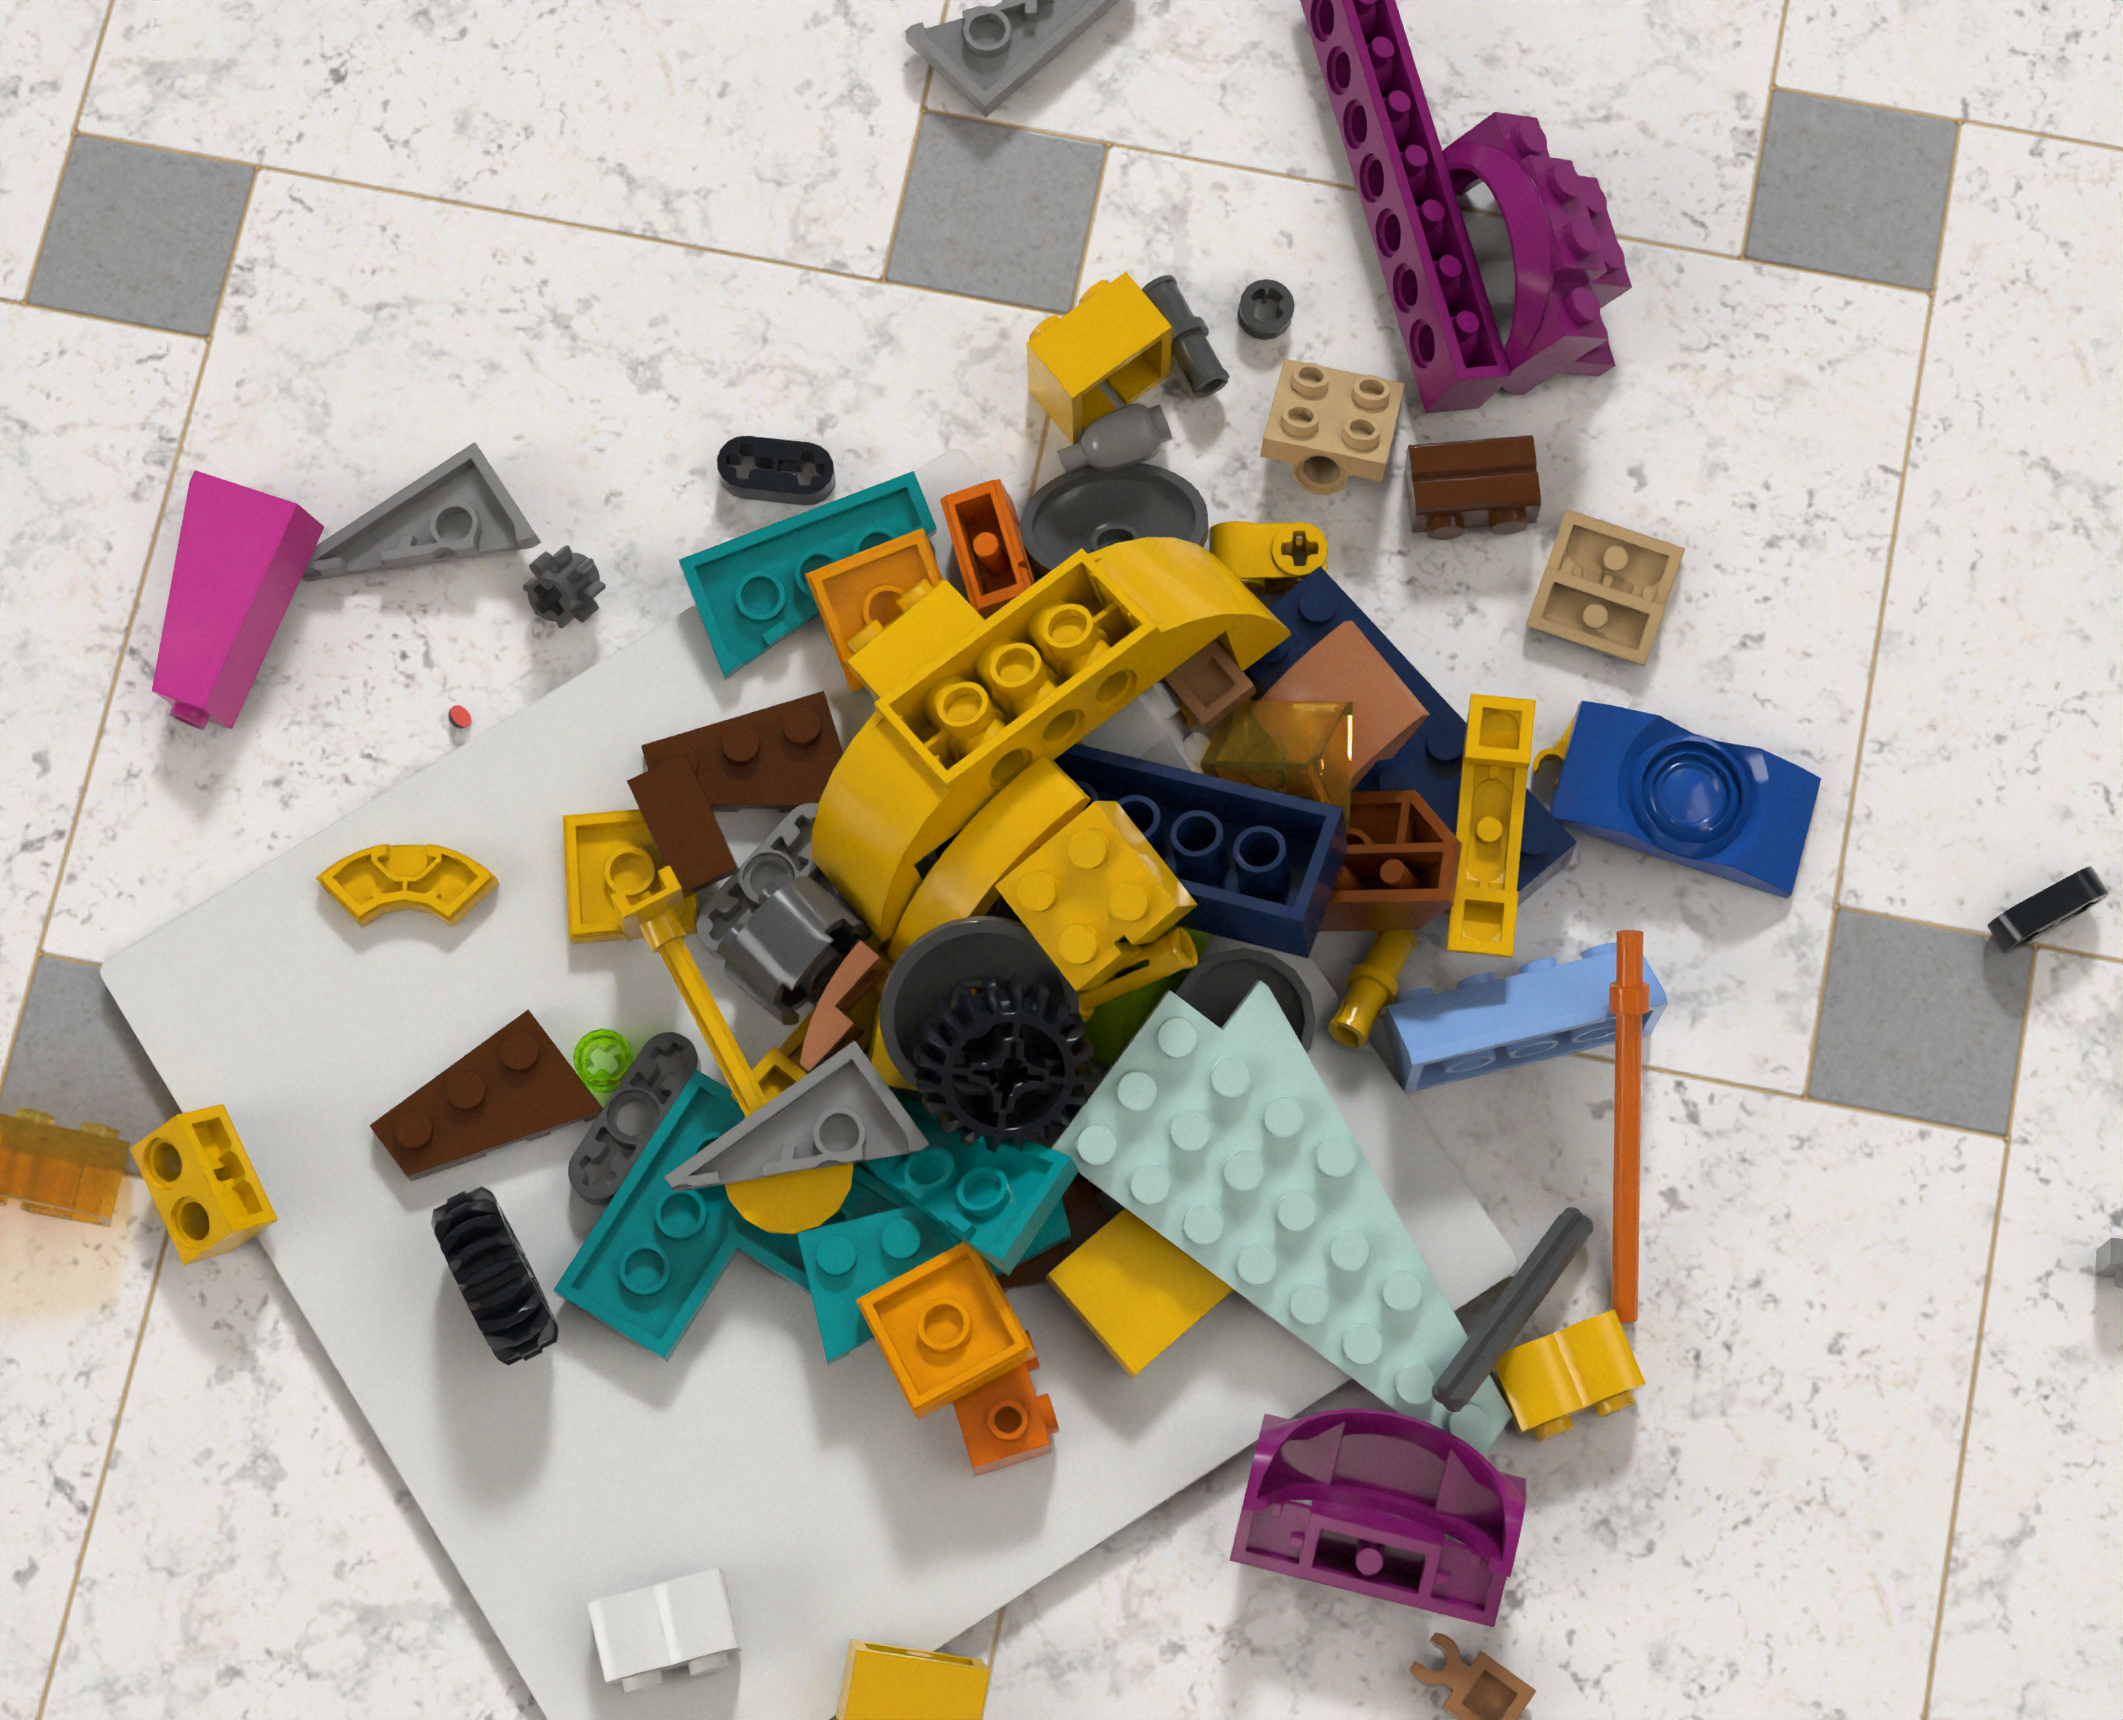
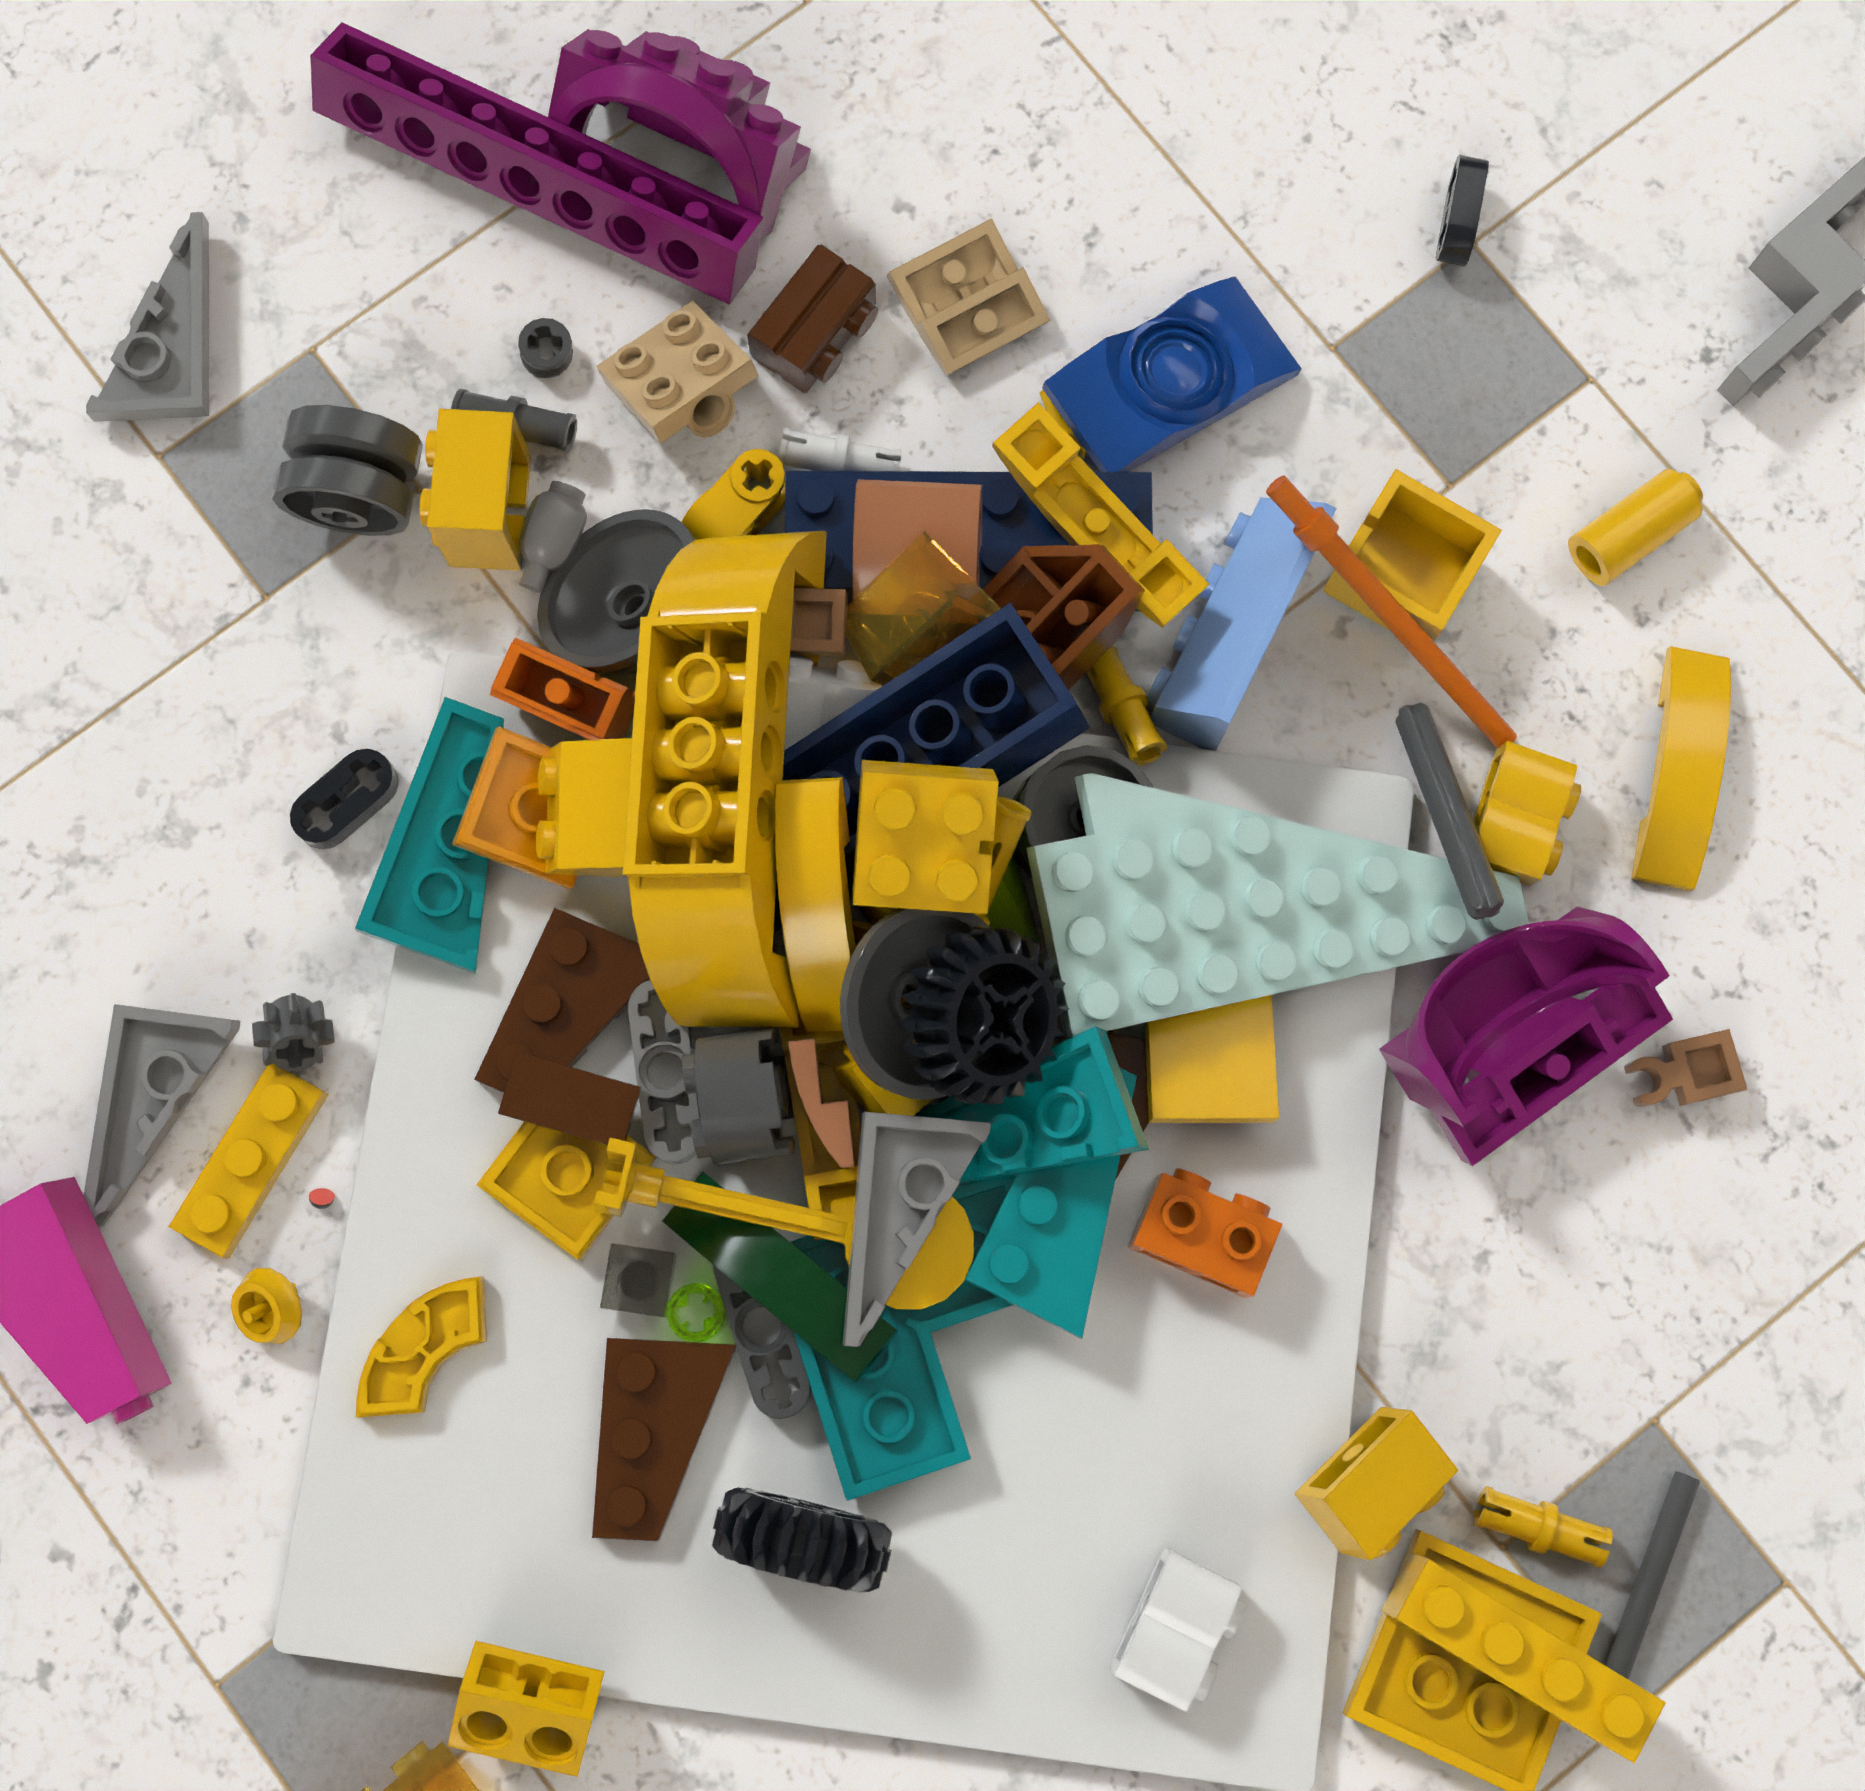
camera: 55 degrees left, 5 degrees up
light orange plate [856,1242,1037,1420] -> none
none -> yellow plate [168,1064,329,1259]
none -> yellow hat [231,1268,302,1344]
none -> dark grey wheel [272,405,423,536]
none -> clear smoke plate [600,1243,677,1318]
none -> dark green slope [662,1171,898,1382]
none -> white pin [779,427,902,471]
none -> yellow piece [1323,469,1502,641]
none -> yellow brick [1568,469,1703,586]
none -> yellow slope [1631,646,1731,891]

